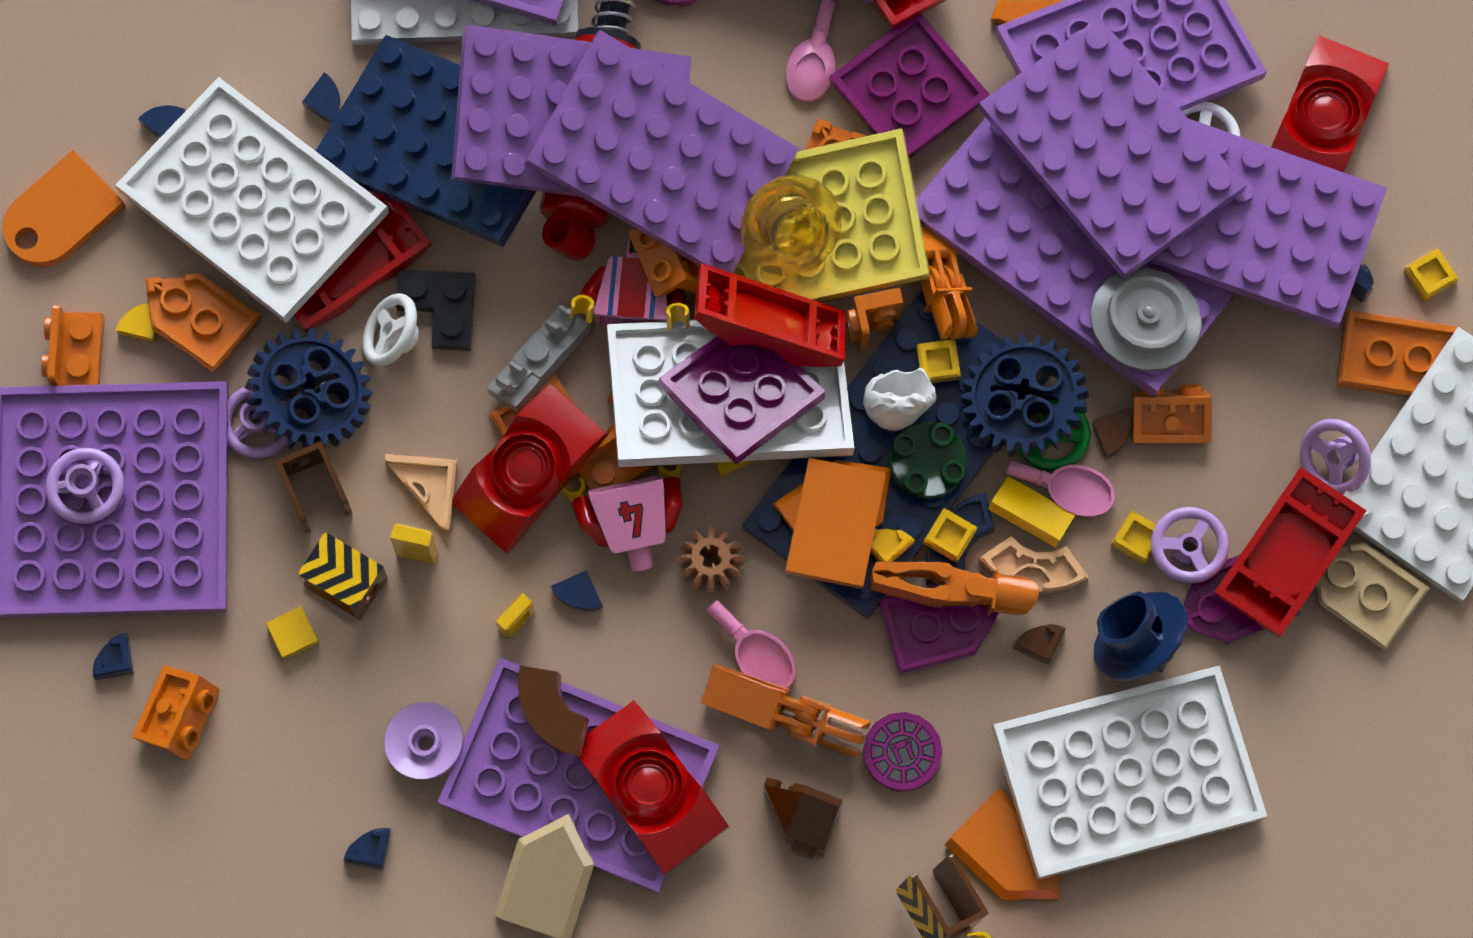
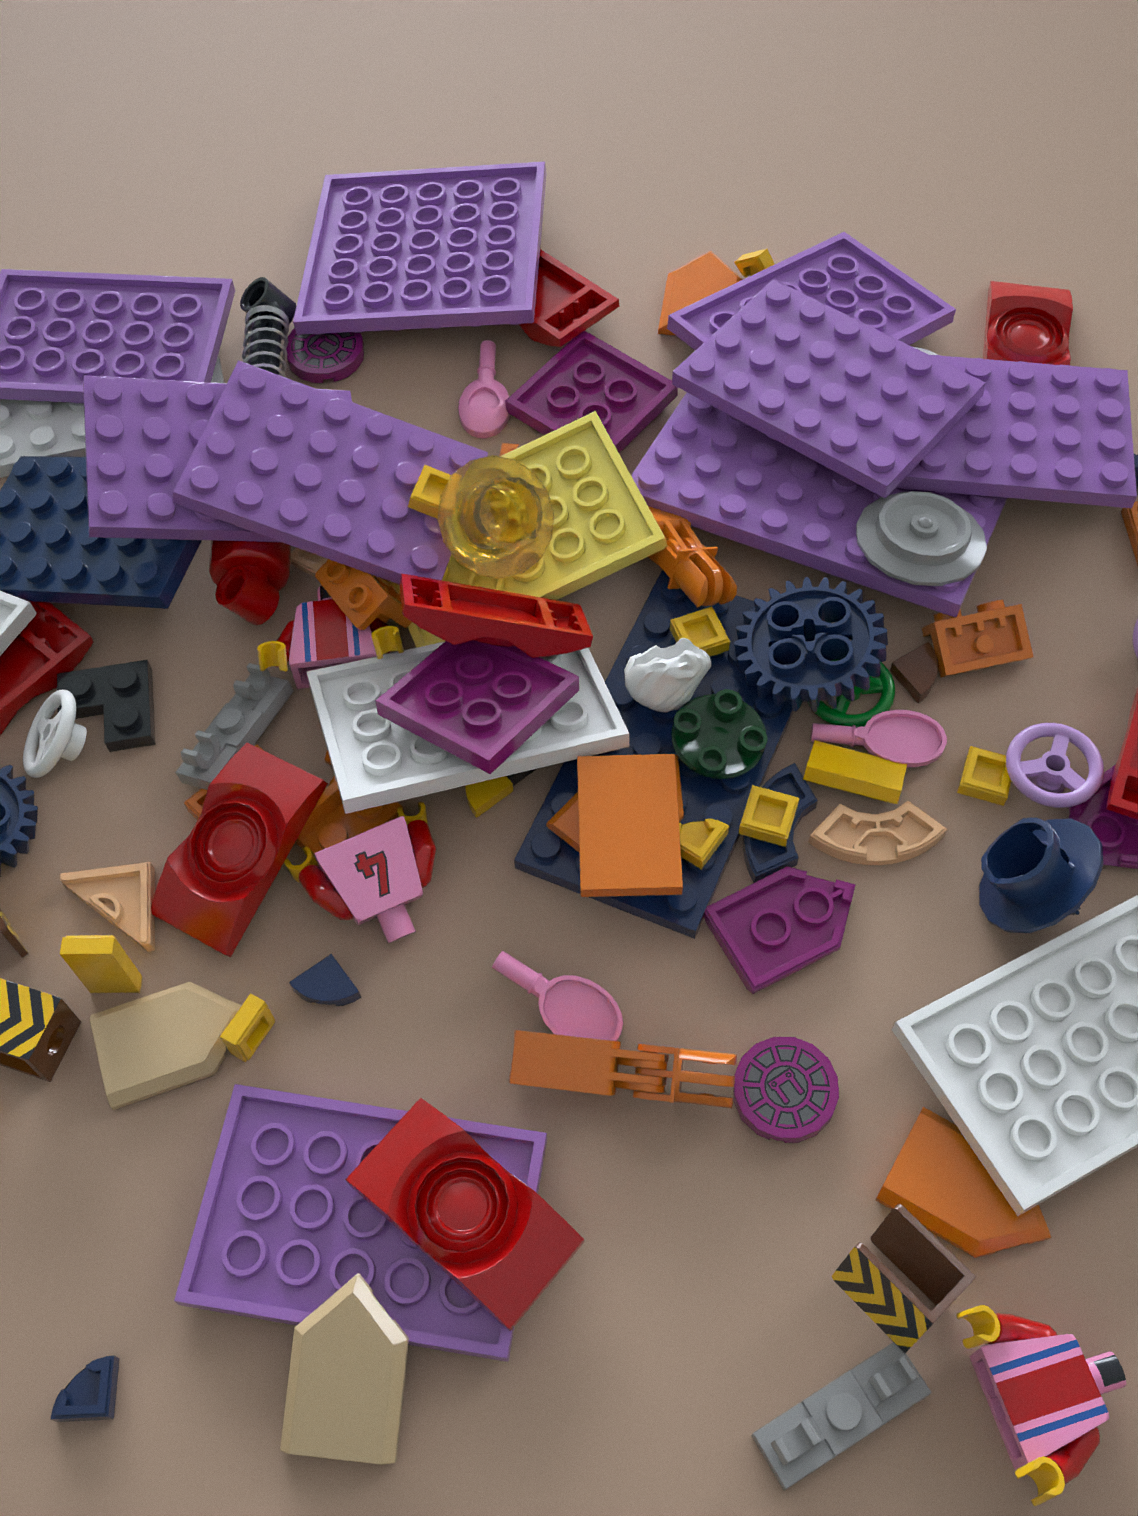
camera: 10 degrees left, 15 degrees down
lavender dish [384,702,464,780] -> none
reddish brown tile [518,665,589,758] -> none
nougat gear [677,527,744,595] -> none
reddish brown slope [764,778,842,859] -> none
orange bracket [846,288,903,352] -> none
orange arm [868,562,1039,616] -> none
reddish brown tile [1013,624,1066,665] -> none
none -> tan tile [90,982,242,1110]
none -> yellow tile [408,465,467,524]

